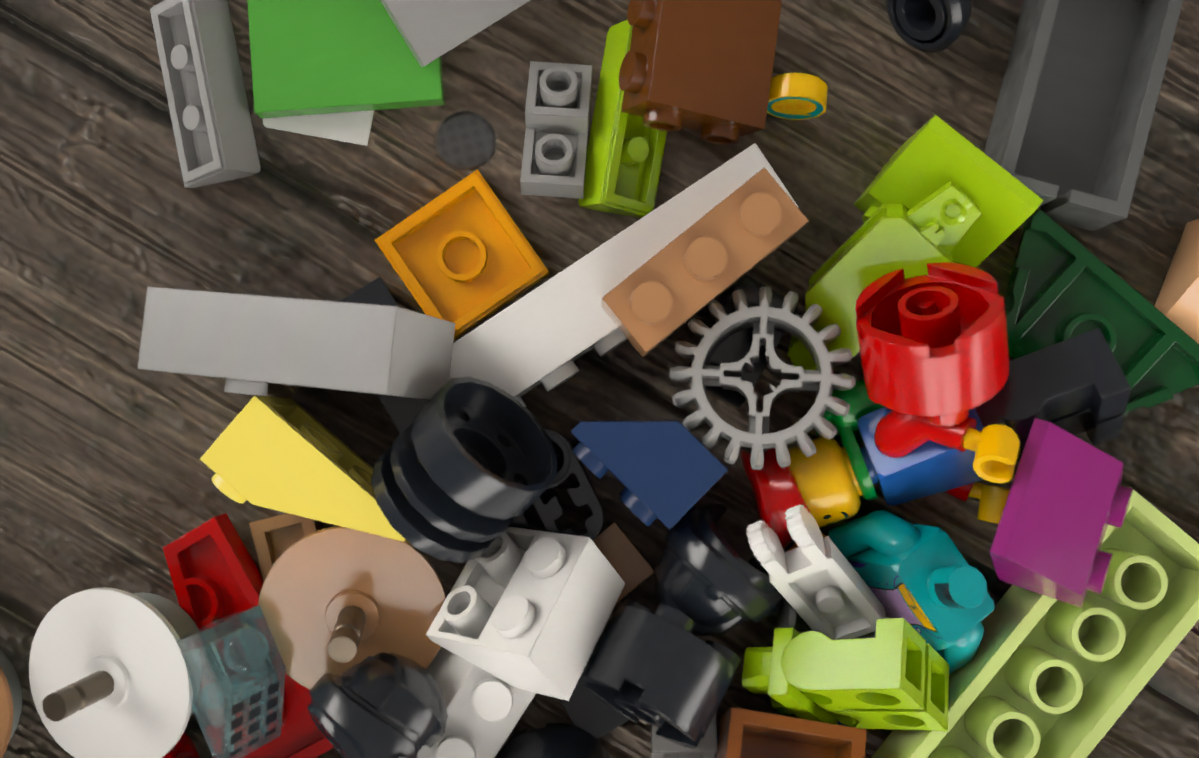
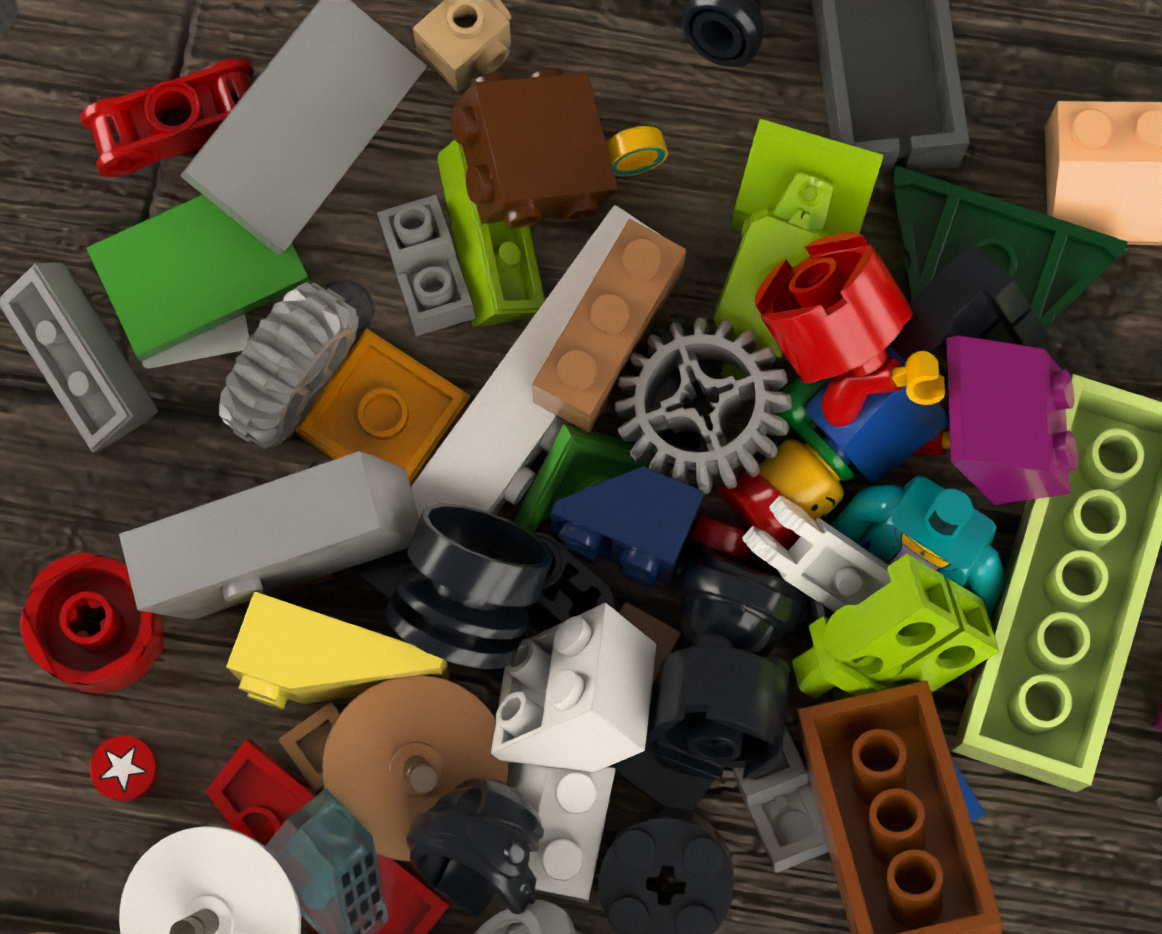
camera: 20 degrees left, 10 degrees down
none -> red brick [20,553,165,693]
none -> red tile [90,735,159,803]
none -> light grey gear [219,282,359,449]
none -> bright green tile [513,424,653,532]
none -> red tile [689,513,752,559]

